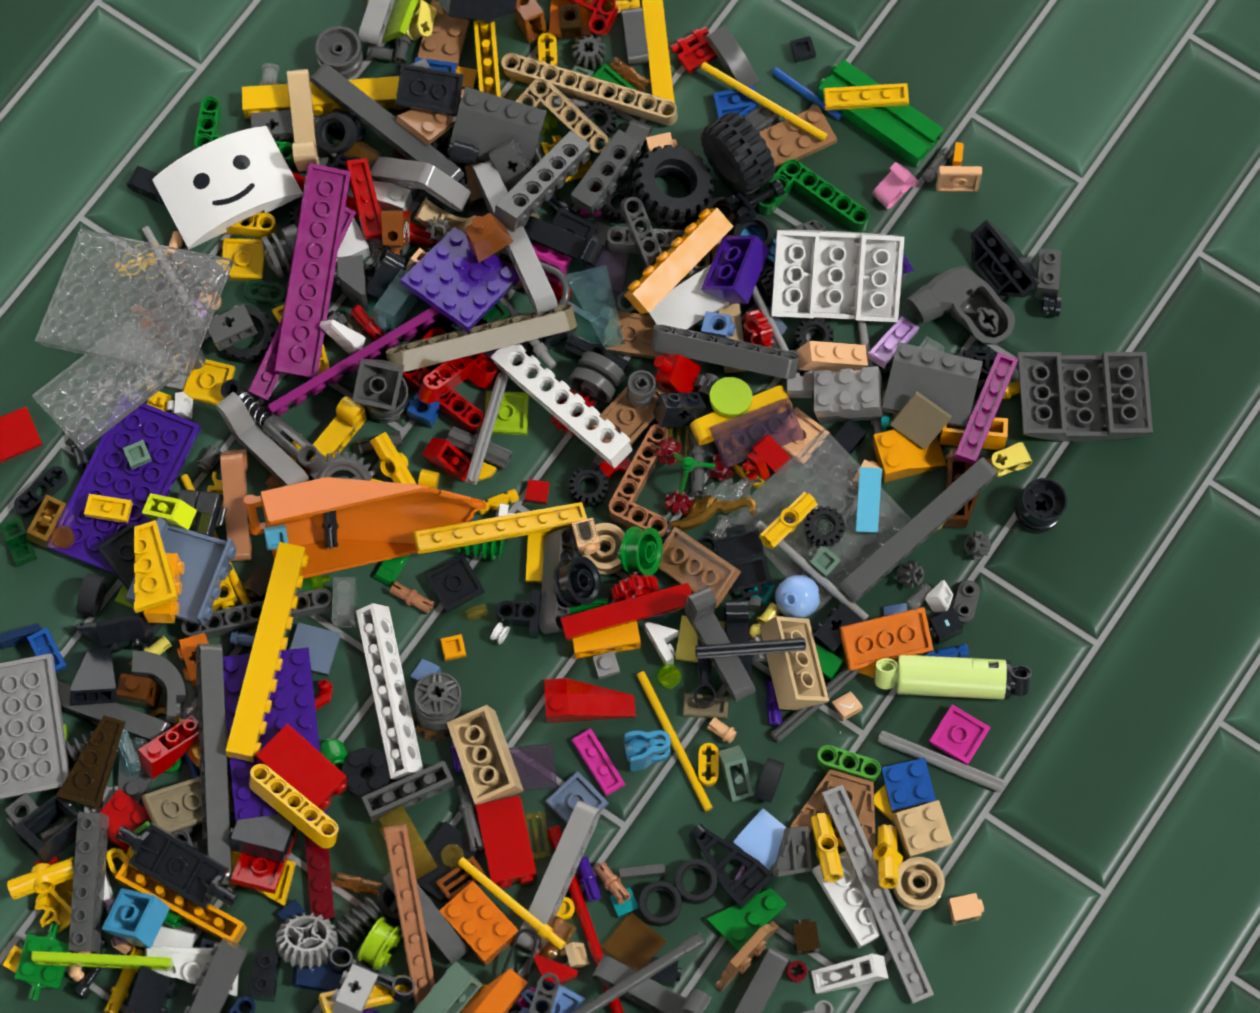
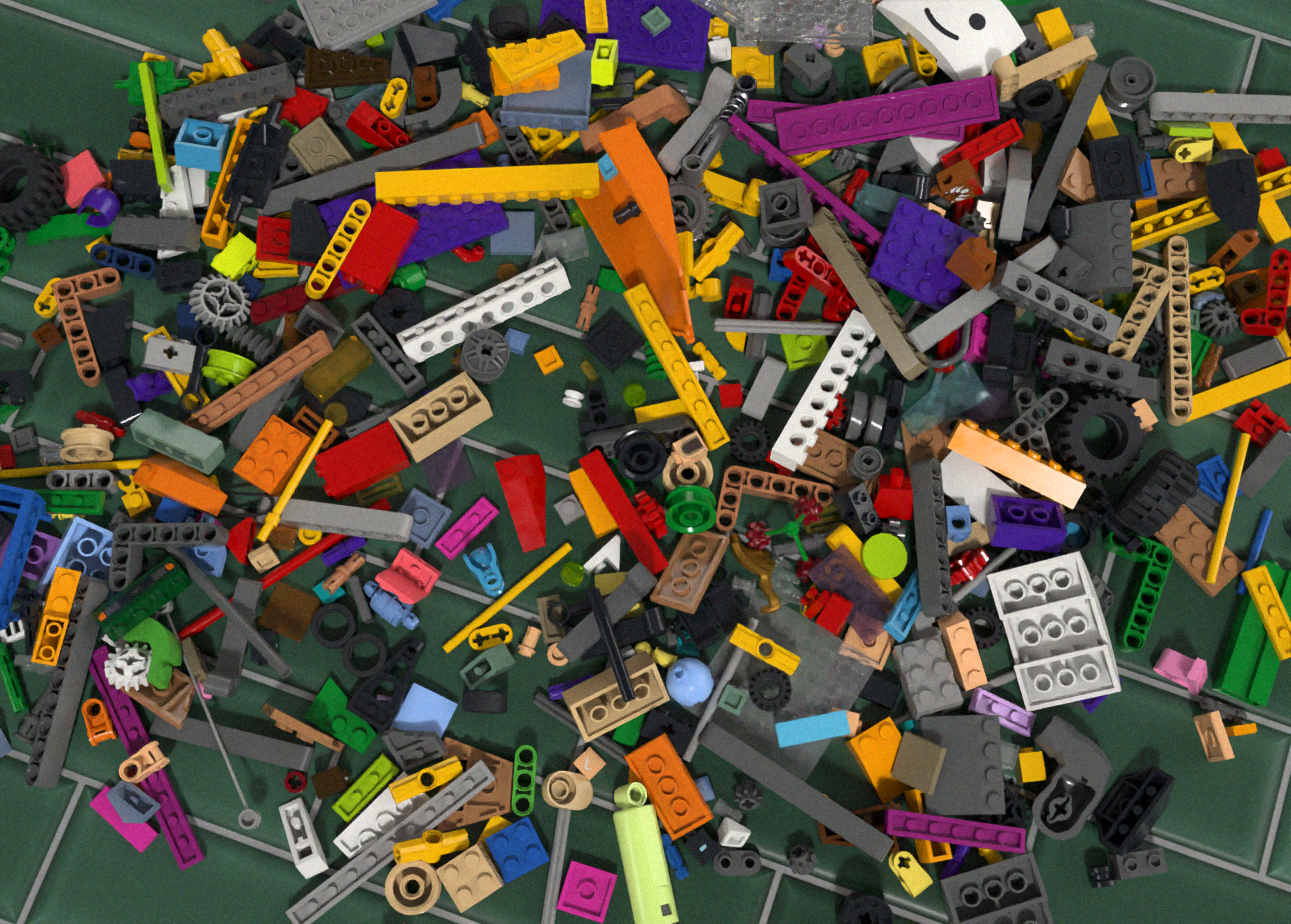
camera: 70 degrees right, 5 degrees up
white slope [319,319,366,354] -> none
none -> orange tile [129,132,152,151]
none -> neon yellow brick [211,232,259,282]
none -> dark grey slope [293,299,345,349]
none -> lime tile [332,754,400,824]
none -> medium blue piece [363,581,420,630]
none -> coral bracket [375,547,442,604]
none -> yellow beam [380,78,409,119]
none -> clear orange tile [497,264,519,284]
none -> tan cap [541,771,593,811]
none -> light nougat tile [547,642,569,666]
none -> clear neon green tile [622,383,646,407]
none -> light grey beam [741,355,788,421]
none -> dark azure tile [882,566,921,643]
none -> dark purple axle [939,845,971,880]
none -> yellow brick [1013,747,1047,783]
none -> sand blue arm [1192,291,1224,310]

